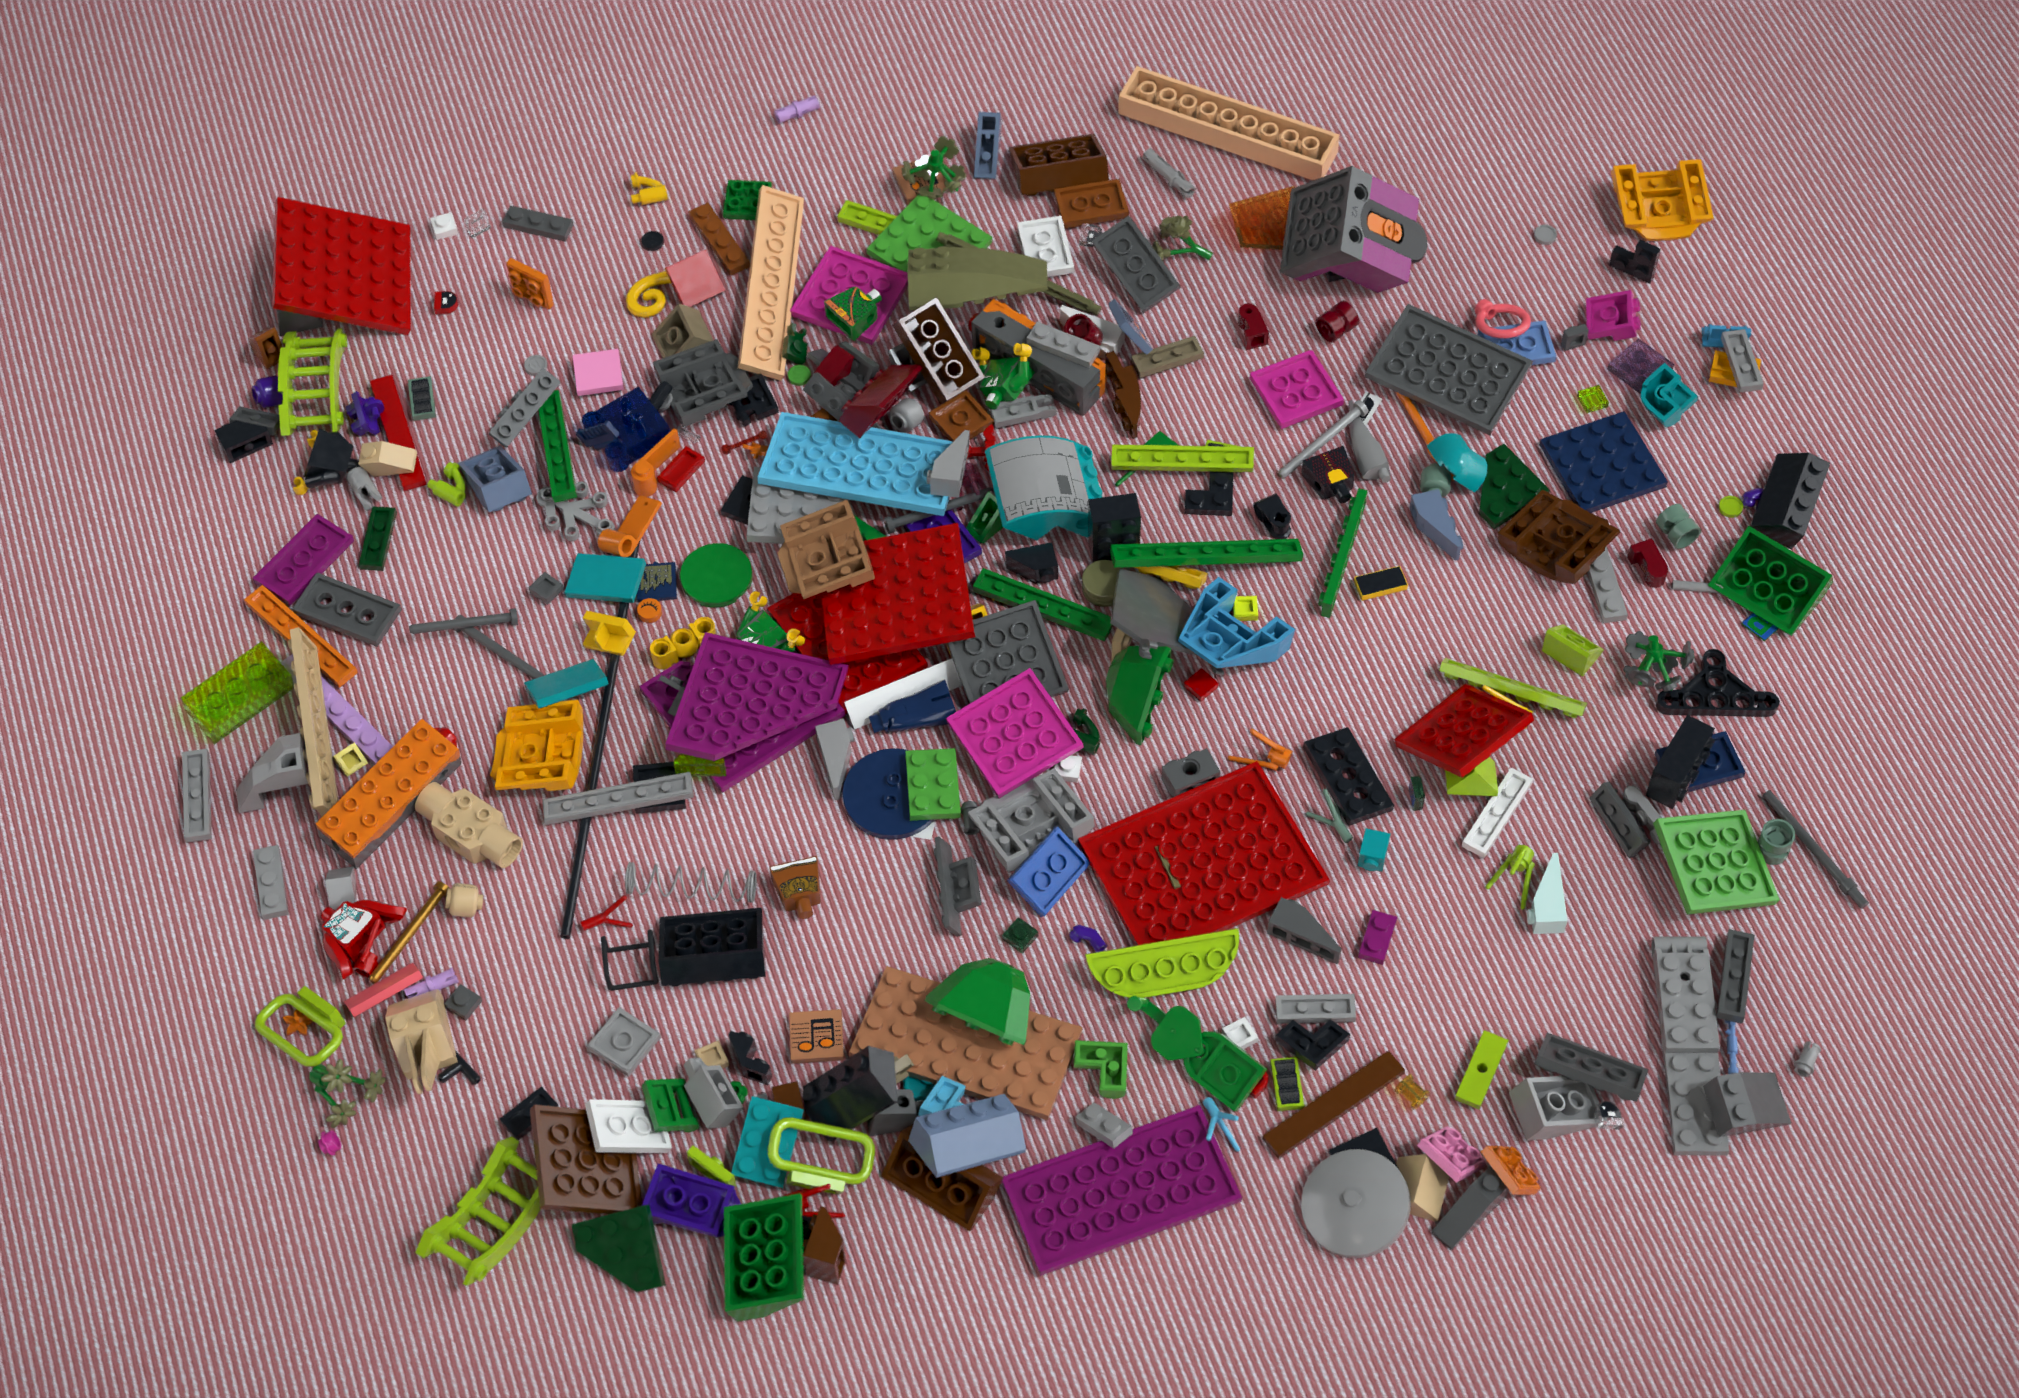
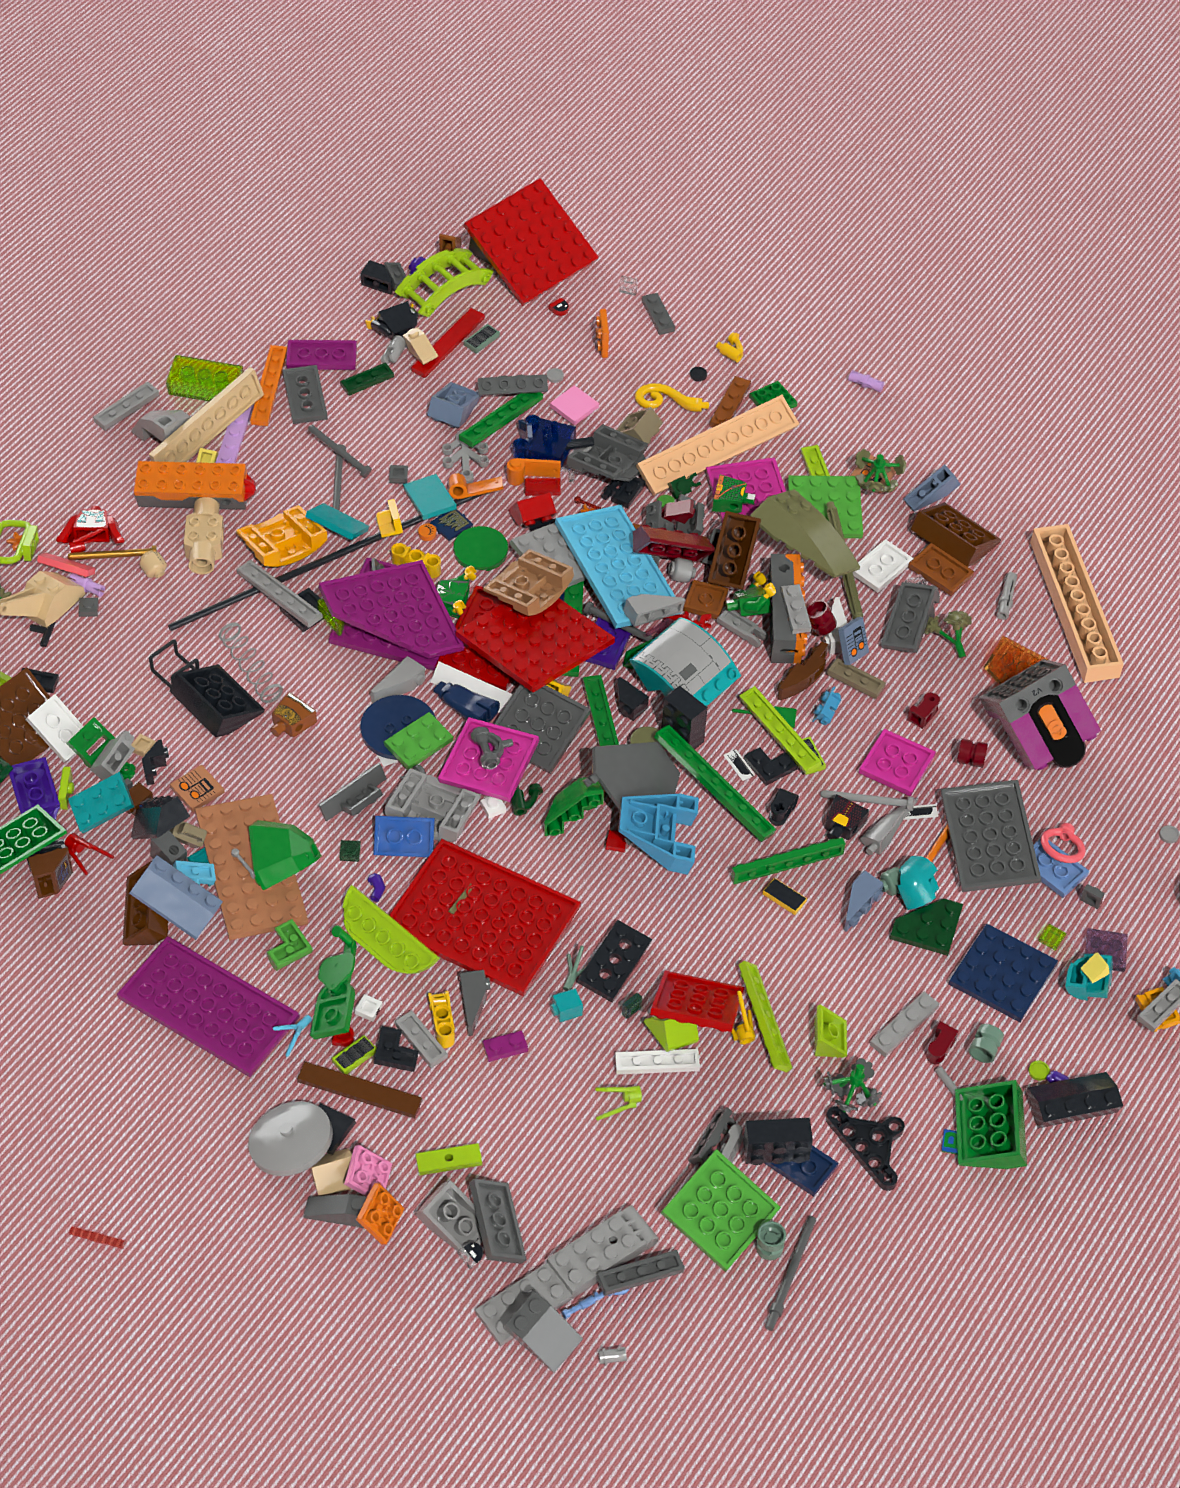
camera: 50 degrees right, 5 degrees down
light grey plate [253,845,289,920] -> none
light grey slope [325,866,357,910] -> none
dark purple hips [345,391,384,436] -> none
lime plant [427,462,465,507] -> none
white plate [430,212,458,240] -> none
red plant [581,895,633,931] -> none
light grey plate [587,1007,661,1077] -> none
tile [664,249,726,307] -> none
lime bar [768,1117,875,1195] -> none
light grey plate [1075,1102,1133,1148] -> none
yellow plate [1134,565,1208,589] -> none
dark grey brick [1161,748,1221,798] -> none
orange plant [1228,728,1293,771] -> none
neon yellow tile [1233,596,1258,621] -> none
clear yellow bush [1395,1074,1430,1110] -> none
reddish brown slope [1498,489,1620,584] -> none
light aqua slope [1527,853,1567,934] -> none
dark pink plate [1586,290,1641,341] -> none
none -> light grey hinge [231,849,255,879]
none -> yellow piece [428,990,455,1048]
none -> dark grey piece [471,727,513,770]
none -> red slope [508,493,557,527]
none -> sticker [724,749,755,781]
none -> dark azure hinge [812,686,841,725]
none -> light yellow slope [1081,952,1110,984]

